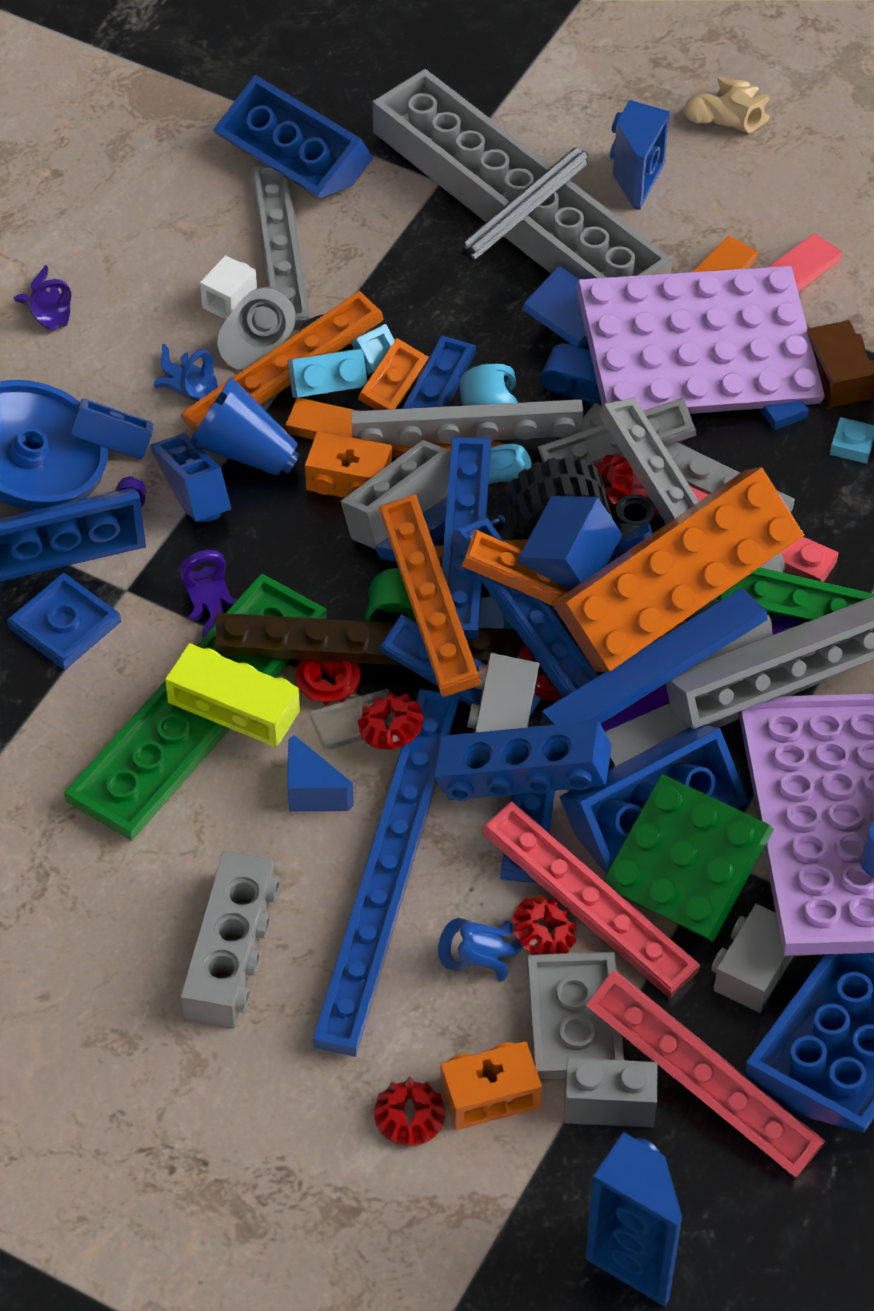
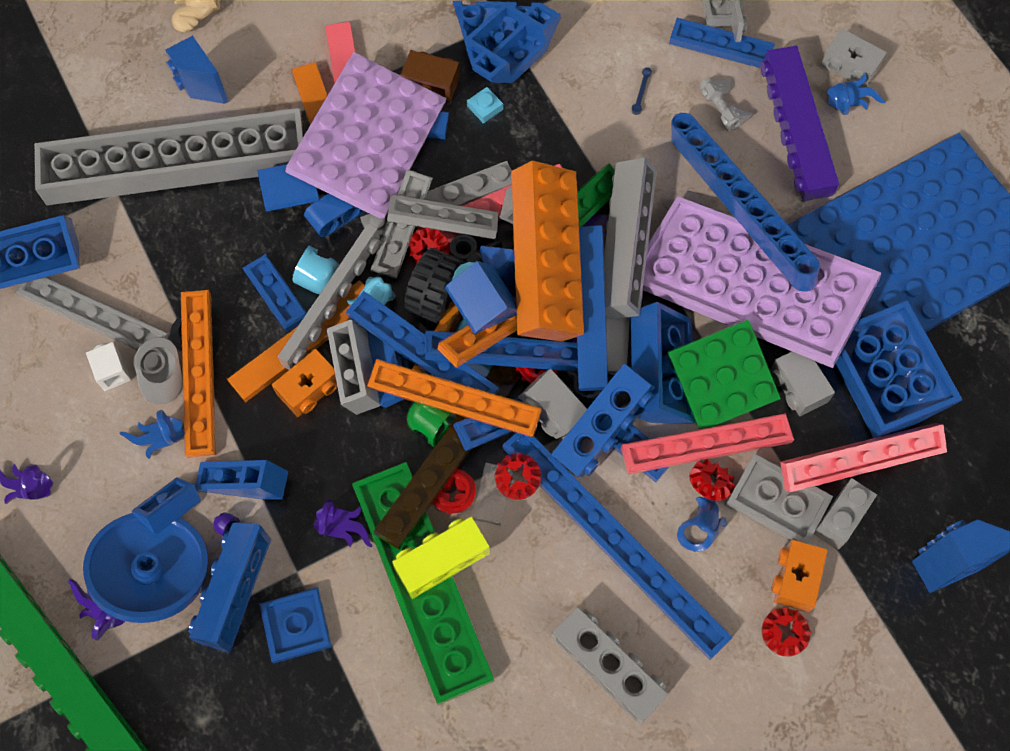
camera: 55 degrees left, 15 degrees up
blue cone [189,377,300,476] -> none
medium azure plate [287,349,367,397] -> none
blue slope [287,735,354,812] -> none
medium azure plate [351,324,395,376] -> none
orange plate [358,338,429,410] -> none
axle [461,147,588,260] -> none

